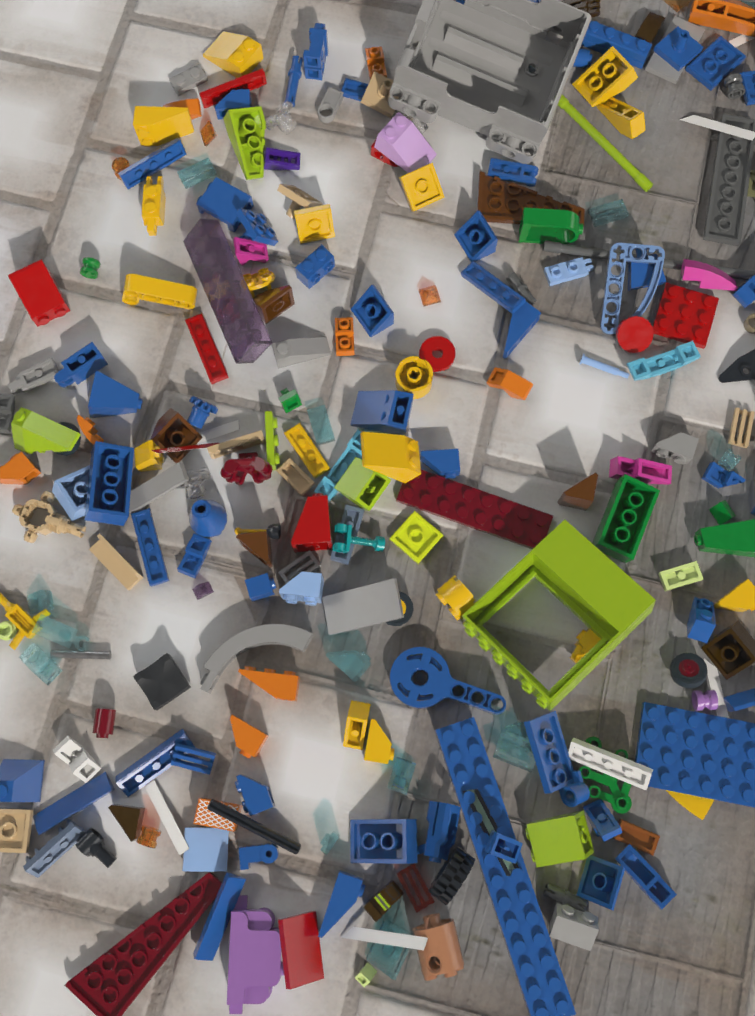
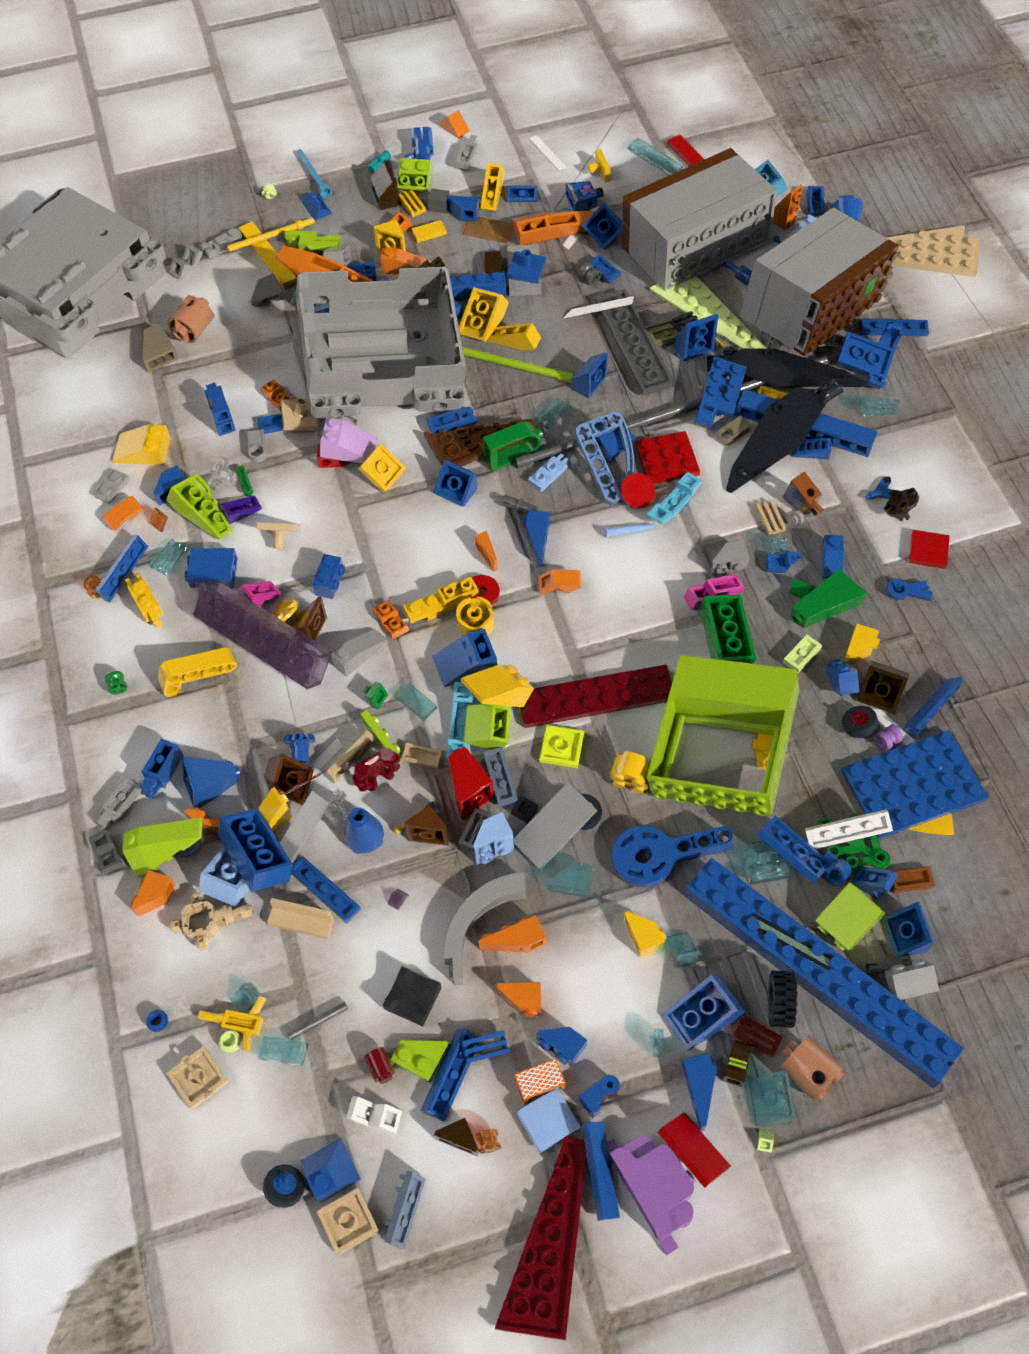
camera: 30 degrees left, 15 degrees down
red slope [8,259,70,327] -> none
clear light blue plate [32,614,90,651] -> none
blue slope [33,772,115,835] -> none
black pin [75,828,117,868] -> none
yellow slope [133,106,194,147] -> none
white sticker [145,780,189,855] -> none
blue slope [177,534,212,579] -> none
red tile [185,313,229,384] -> none
red tile [199,68,267,109] -> none
black axle [207,799,301,854] -> none
blue plate [236,208,279,246] -> none
blue brick [245,573,277,602] -> none
blue pin [284,56,303,108] -> none
yellow tile [284,423,330,479] -> none
yellow plate [294,204,335,244] -> none
teal bar [332,523,385,553] -> none
white sticker [341,927,428,950] -> none
yellow slope [343,700,371,750] -> none
blue slope [351,285,394,337] -> none
blue piece [417,801,461,863] -> none
clear orange slope [419,285,441,307] -> none
blue slope [420,449,460,479] -> none
blue tile [461,261,526,314] -> none
blue slope [484,830,523,864] -> none
reddish brown slope [558,472,598,511] -> none
blue slope [615,844,677,910] -> none
dark pink slope [680,259,738,291] -> none
blue tile [685,36,746,91] -> none
none -> green axle [235,465,253,496]
none -> lime wing [390,1040,450,1082]
none -> yellow slope [403,576,479,624]
none -> orange slope [475,531,497,572]
none -> black tile [511,796,538,824]
none -> blue slope [571,352,608,398]

